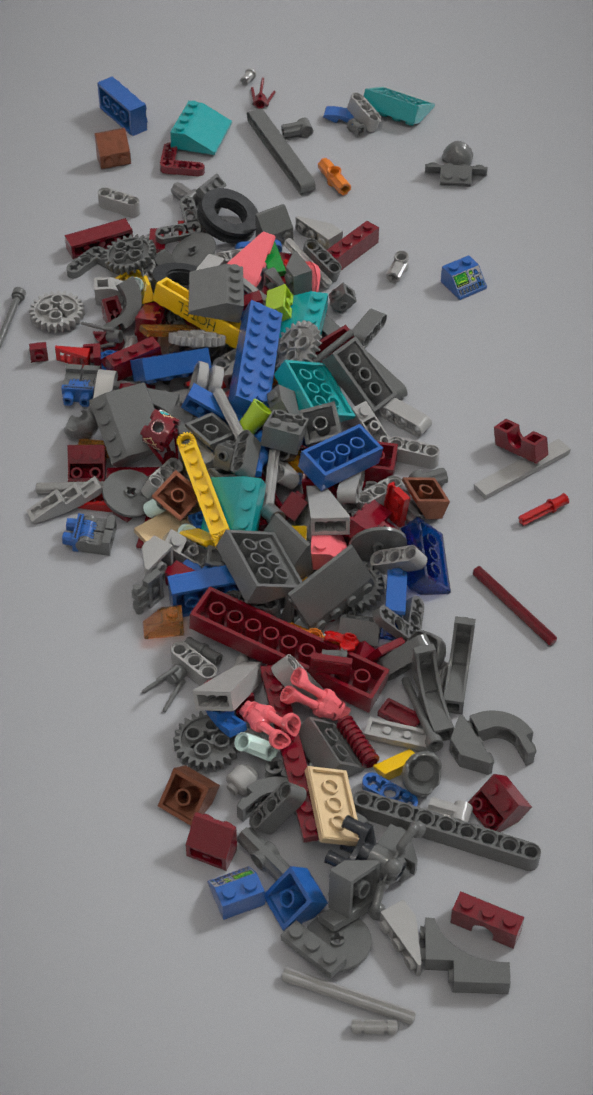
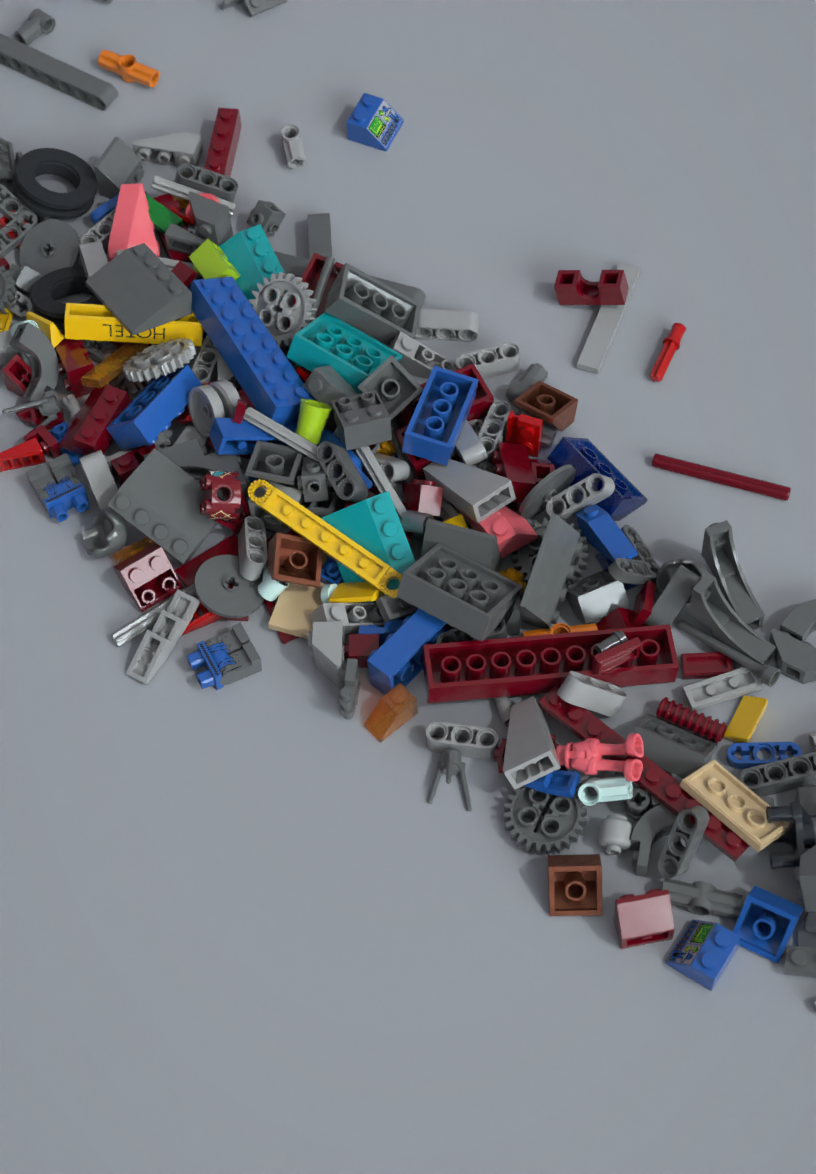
camera: 30 degrees left, 10 degrees up
dark grey pin [184,636,223,666] -> none
coral piece [280,667,351,721] -> none
red plate [324,631,359,651] -> none
dark grey piece [401,751,442,796] -> none
none -> dark red tile [232,399,247,424]

